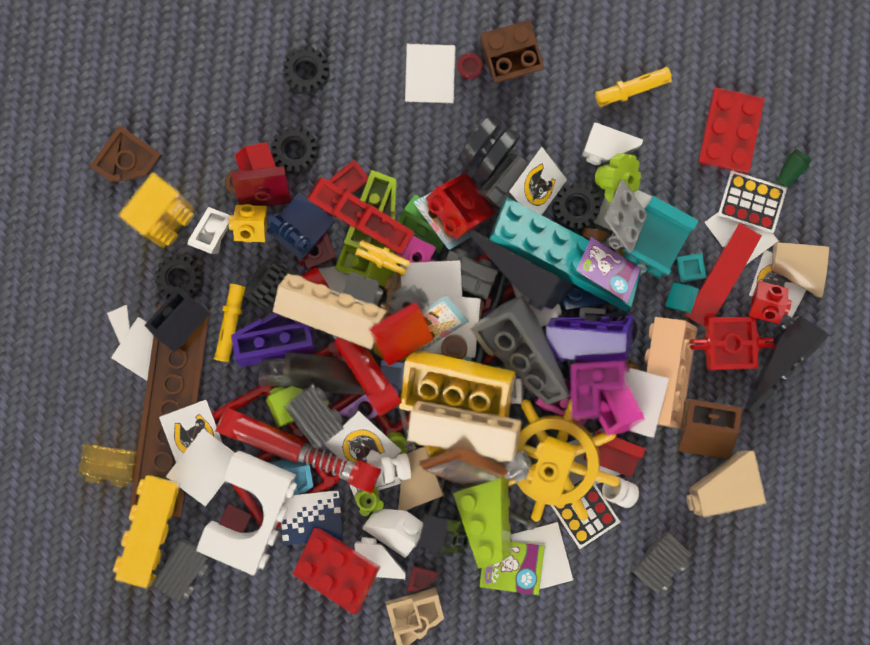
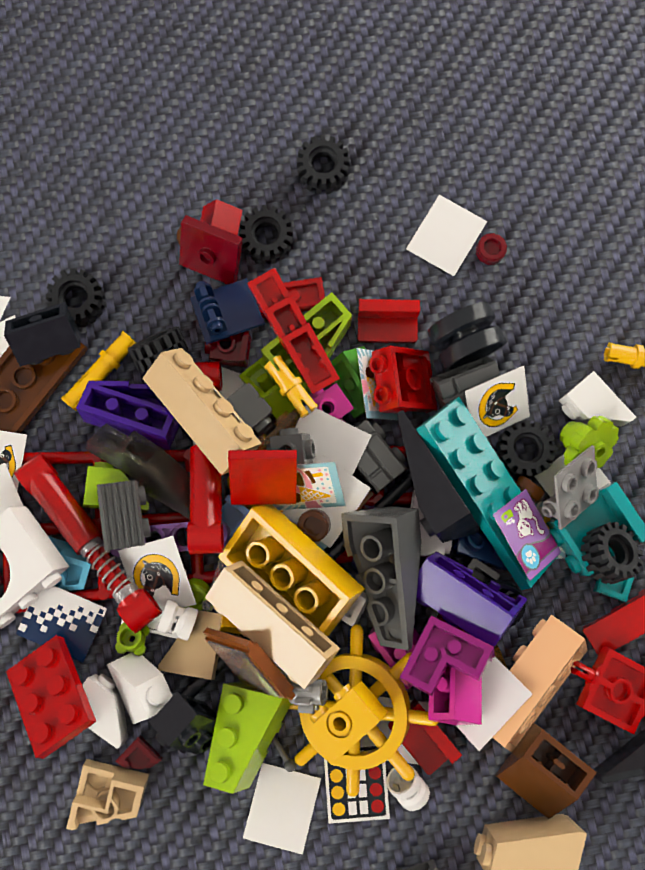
camera: 30 degrees right, 5 degrees down
reddish brown plate [89,125,163,183] -> none
yellow brick [119,173,195,249] -> none
white slope [188,207,230,254] -> none
yellow brick [229,204,268,242] -> none
sticker [479,541,545,595] -> none
reddish brown slope [480,20,545,83] -> none
teal tile [665,282,699,314] -> none
none -> red panel [358,299,420,343]
none -> black tyre [581,522,644,584]

